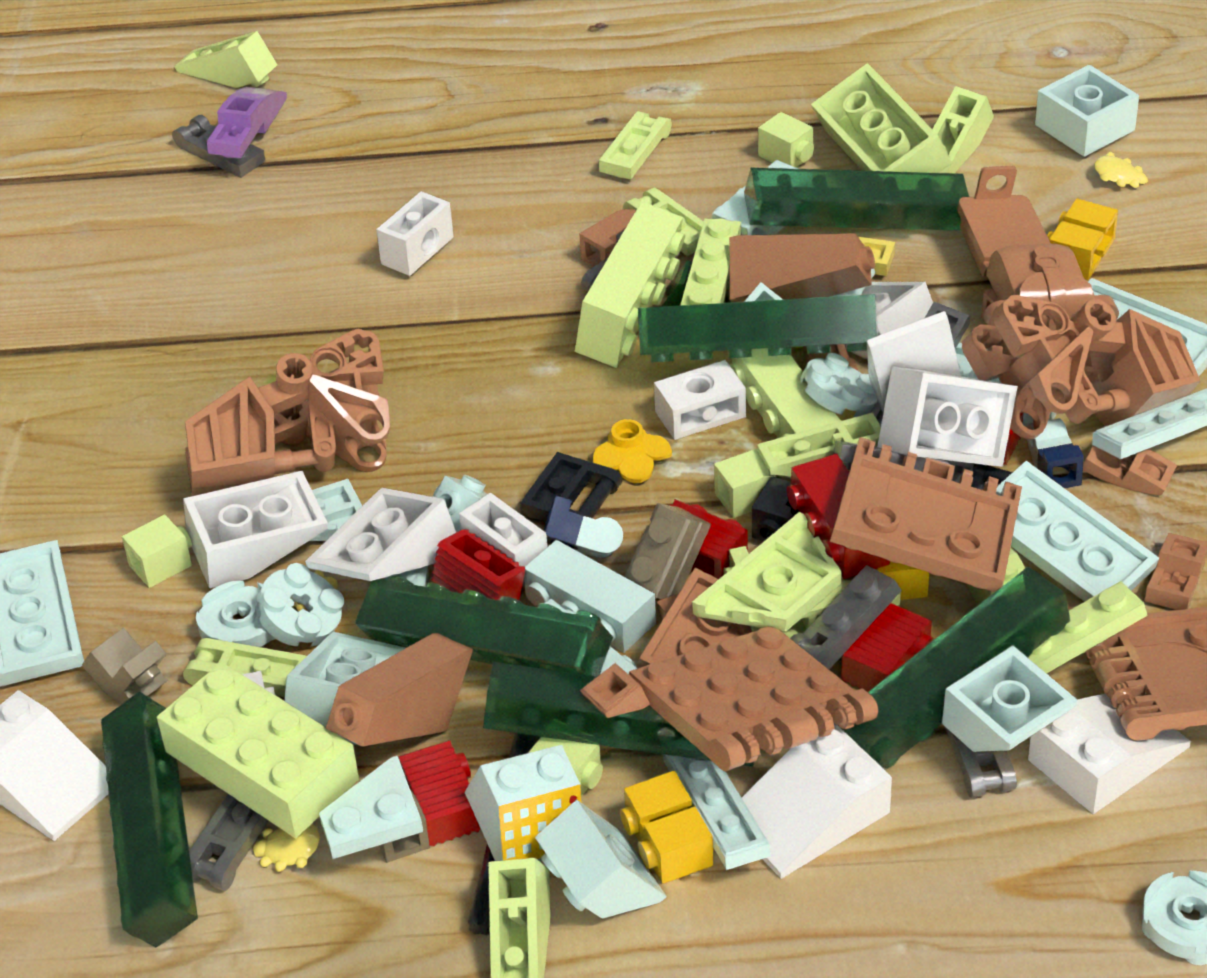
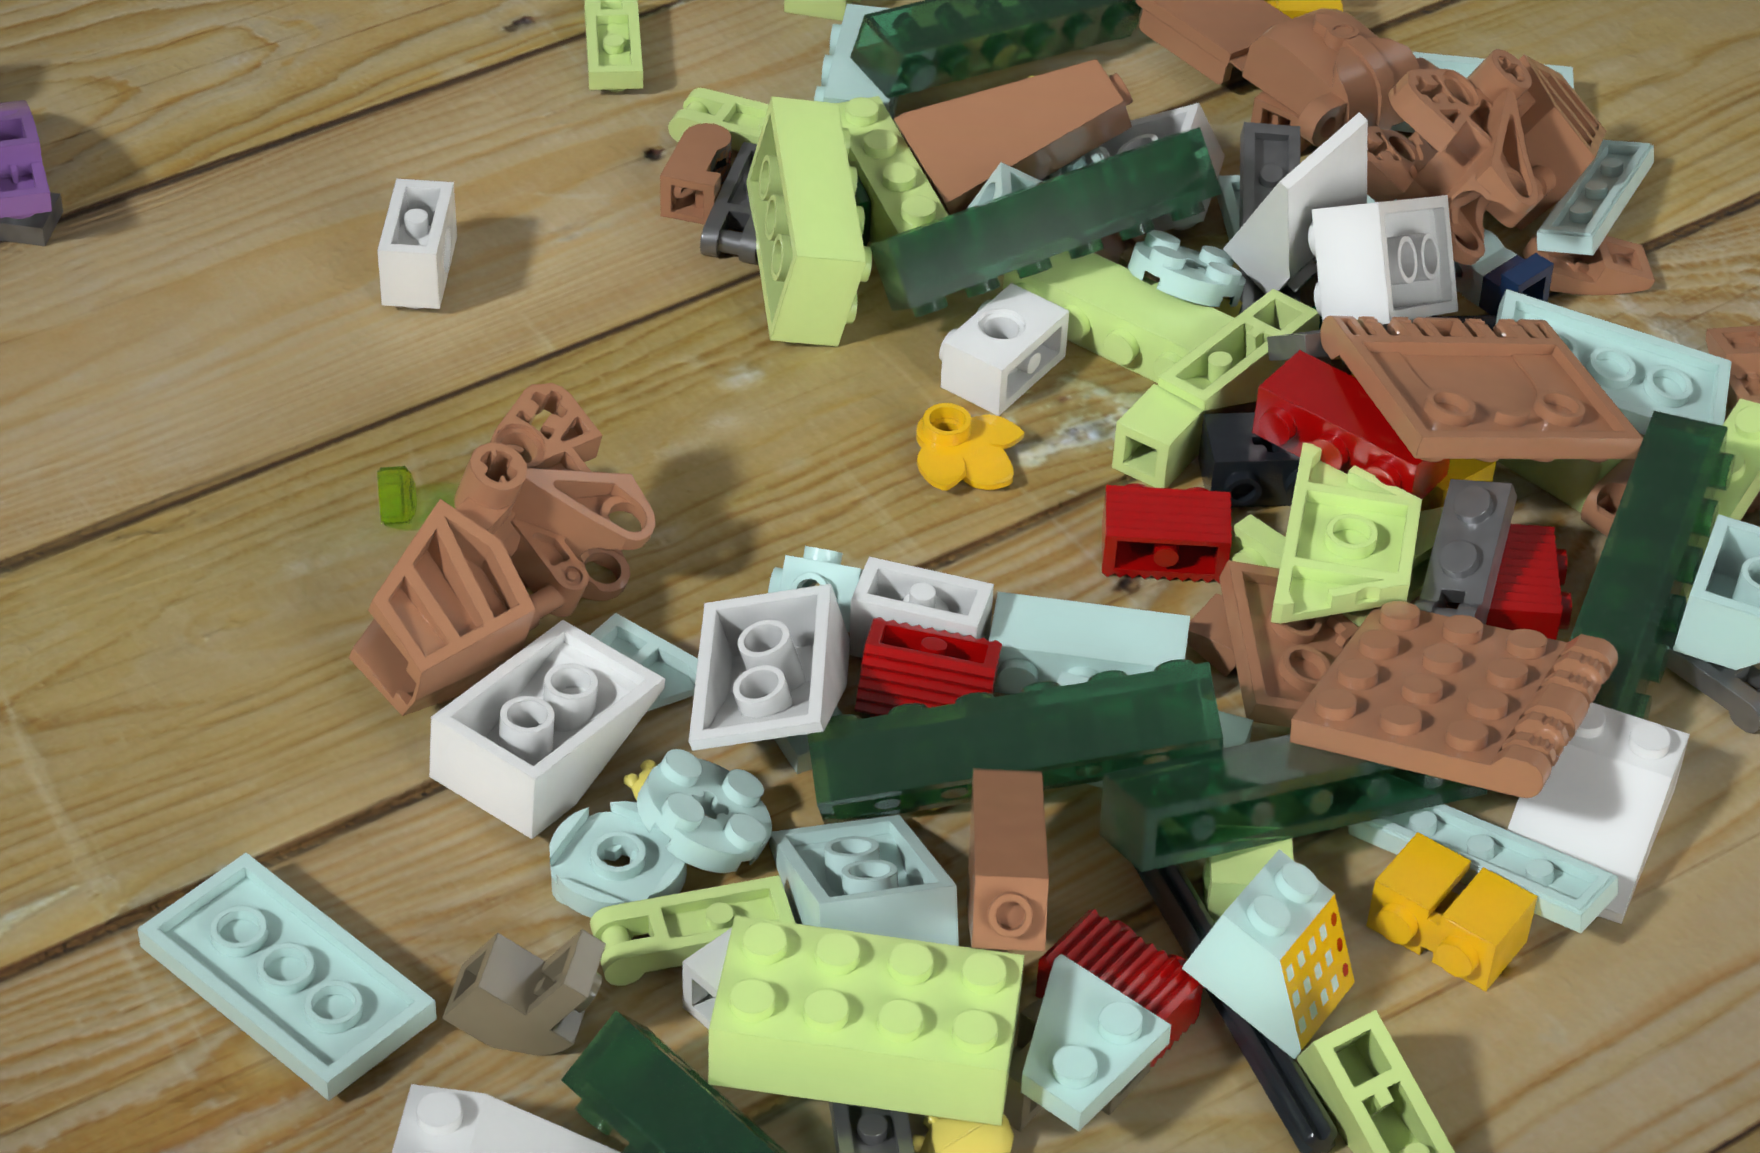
camera: 35 degrees left, 0 degrees up
yellowish green brick [122,514,192,588] -> none
black plate [520,452,623,522] -> none
light aqua slope [535,800,667,919] -> none
leg [543,496,623,558] -> none
nougat slope [580,663,650,718] -> none
dark tan brick [624,503,711,599] -> none

